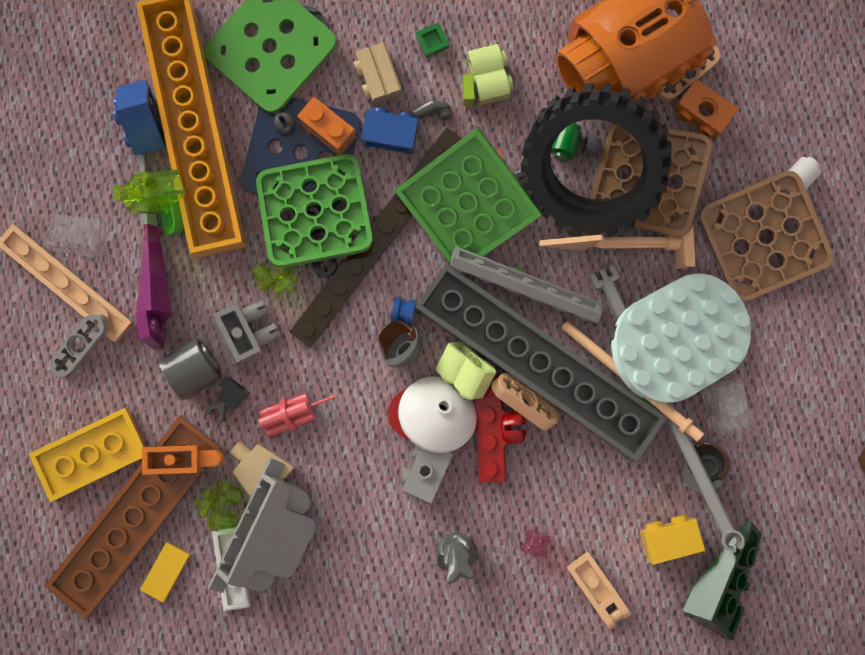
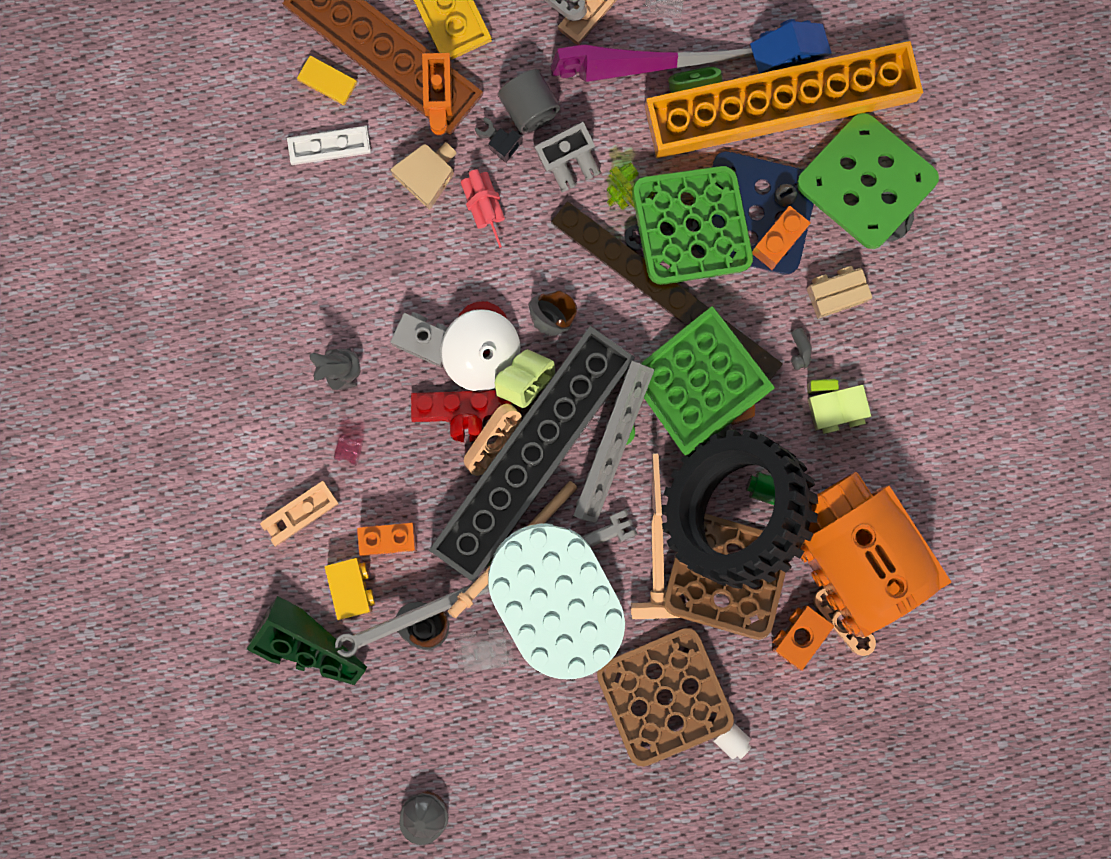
camera: 85 degrees right, 0 degrees up
clear neon green torso [113,170,184,214] -> none
clear neon green hips [194,479,242,532] -> none
light grey brick [208,458,315,593] -> none
blue piece [361,107,419,154] -> none
blue wheel [391,297,417,326] -> none
green plate [415,22,449,58] -> none
dark grey hinge [581,134,603,156] -> none
none -> orange brick [357,523,417,556]

